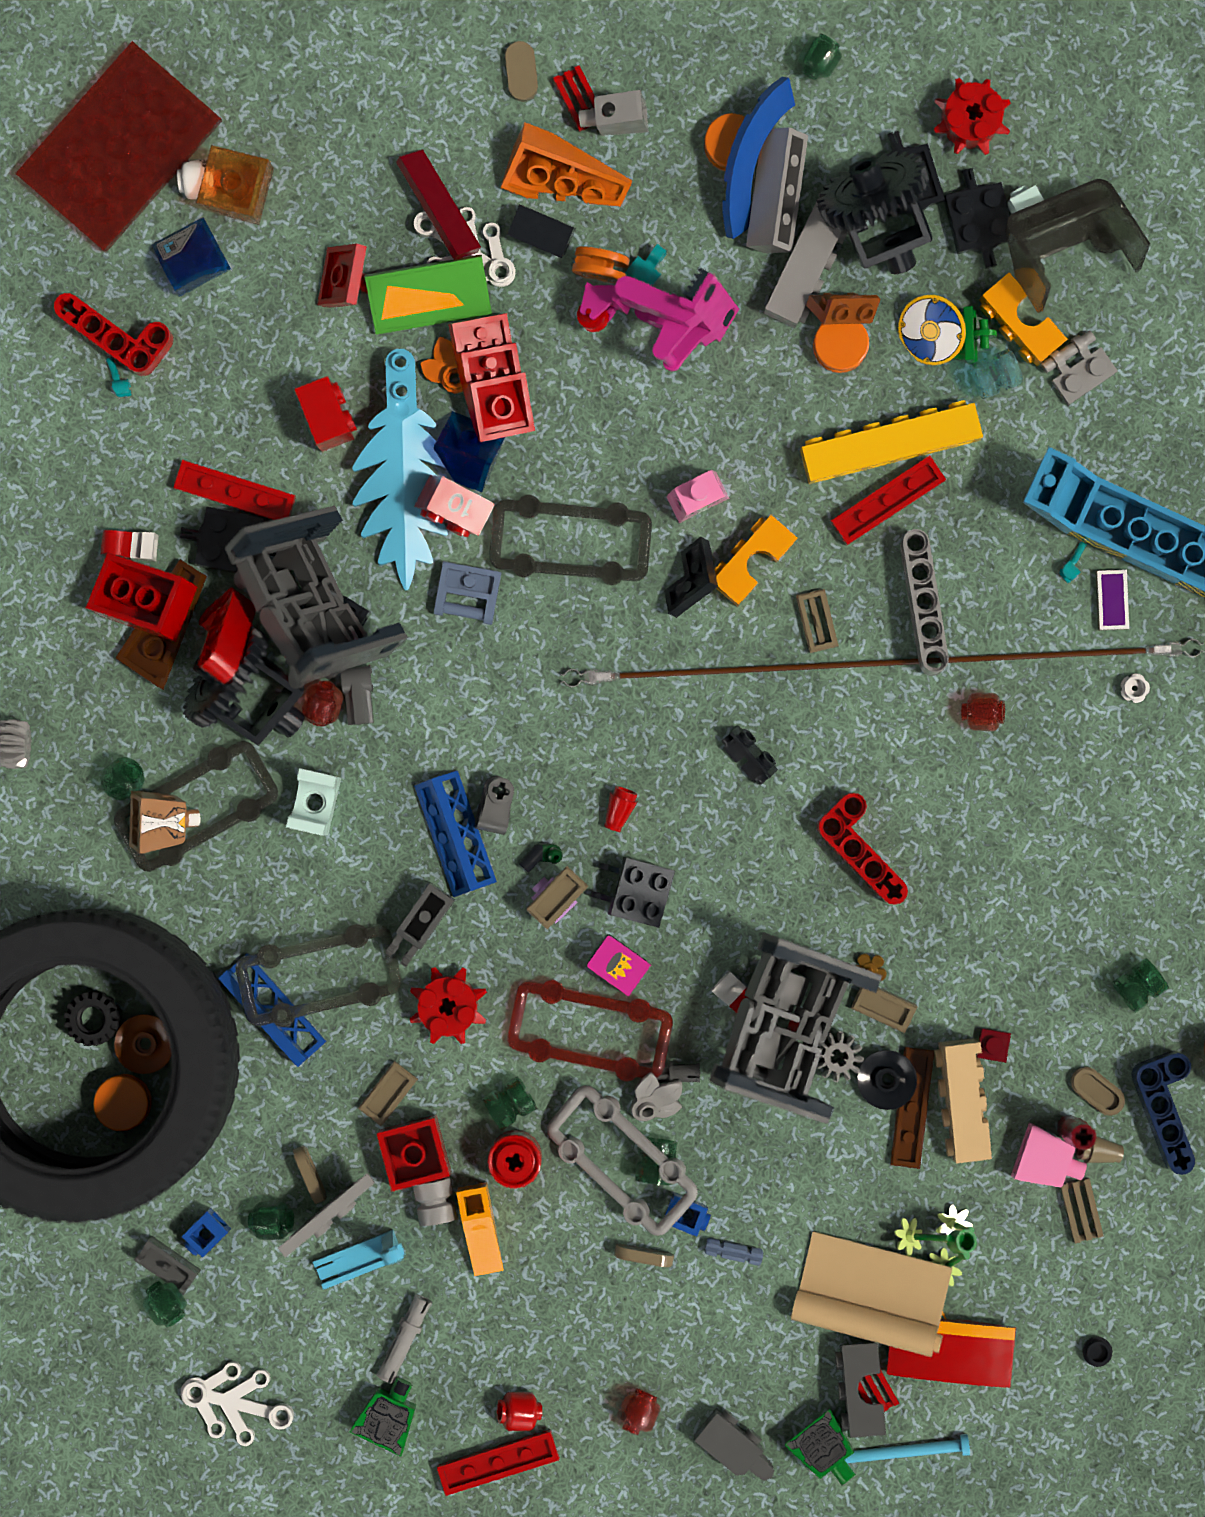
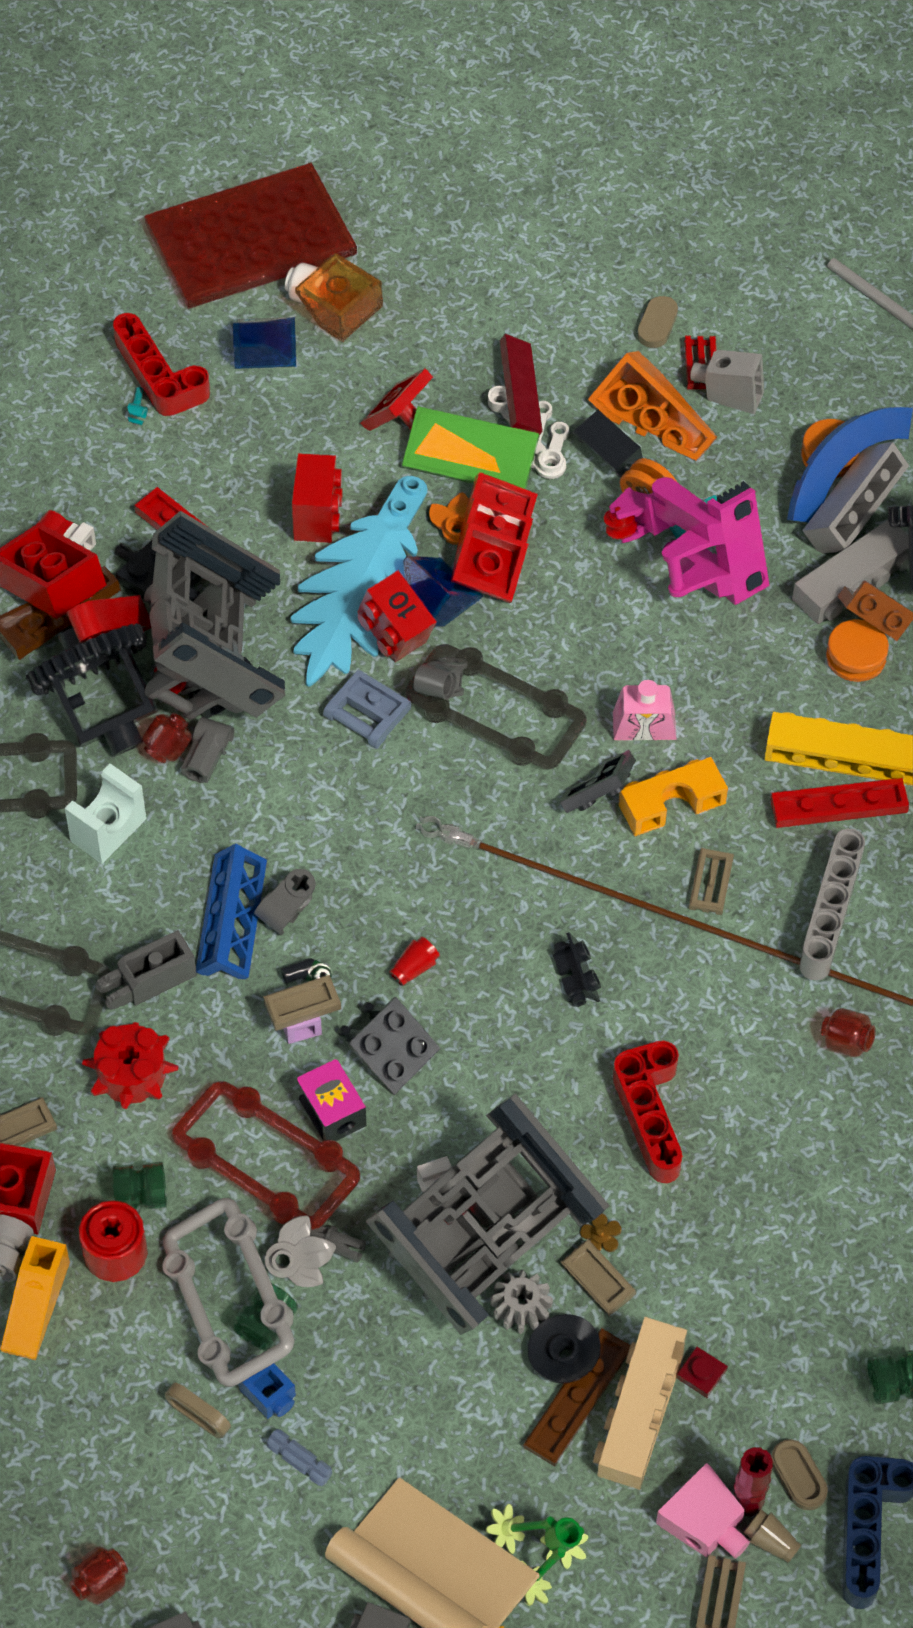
camera: 25 degrees right, 30 degrees down
none -> dark grey piece [414,657,467,700]

